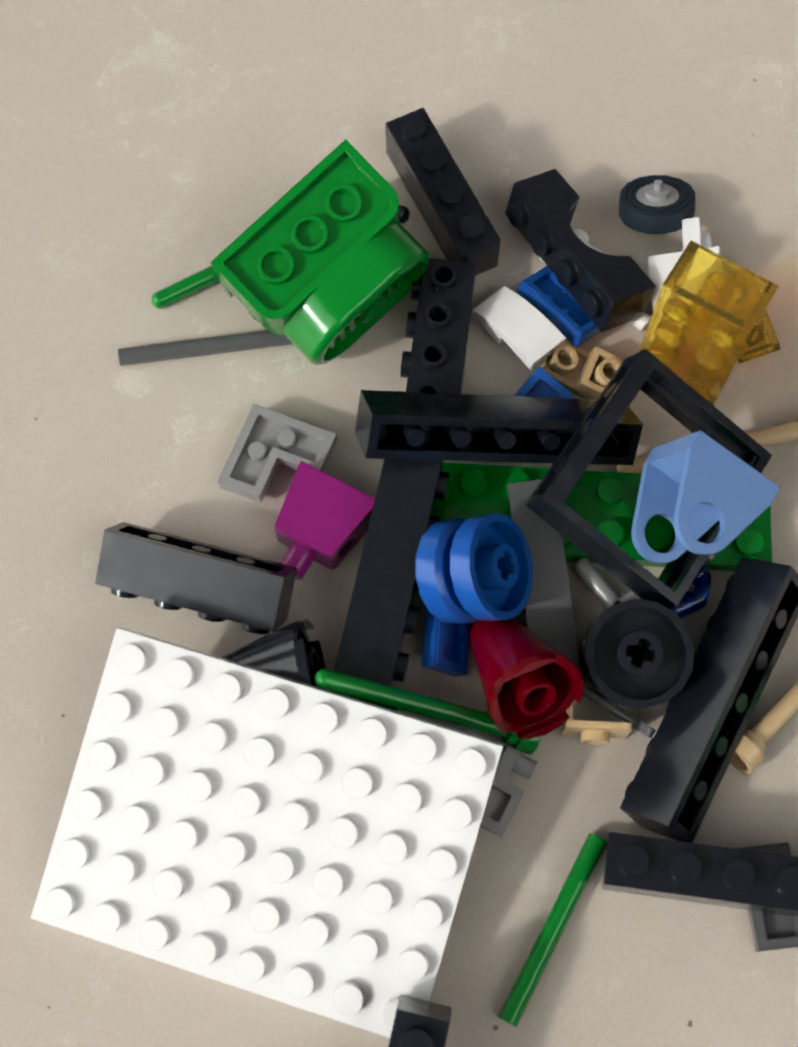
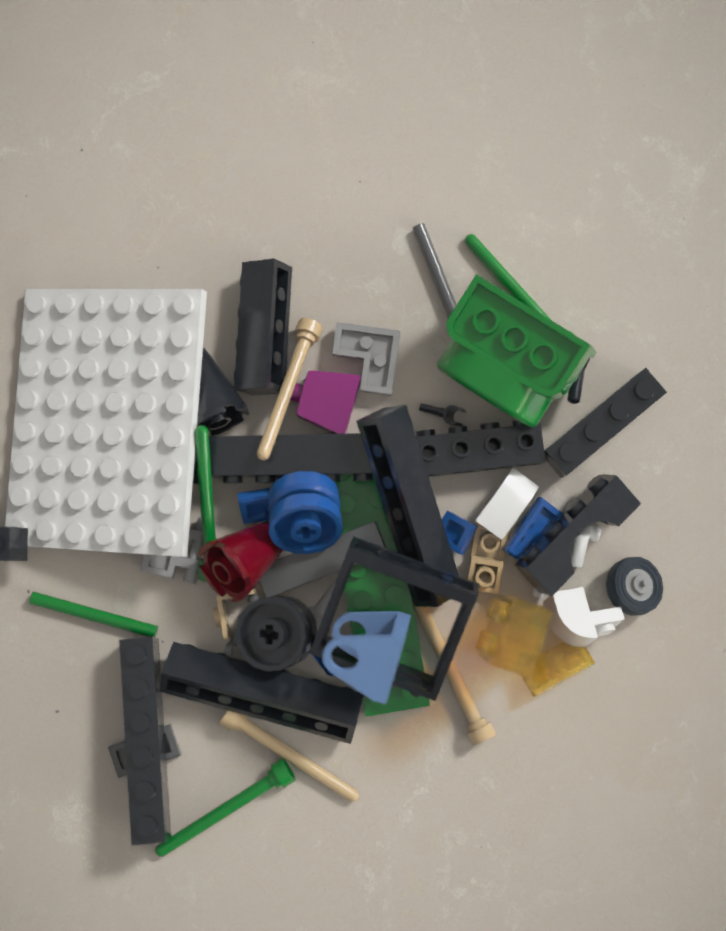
camera: 75 degrees right, 15 degrees up
none -> tan piece [257,318,323,460]
none -> black hand [419,403,467,426]

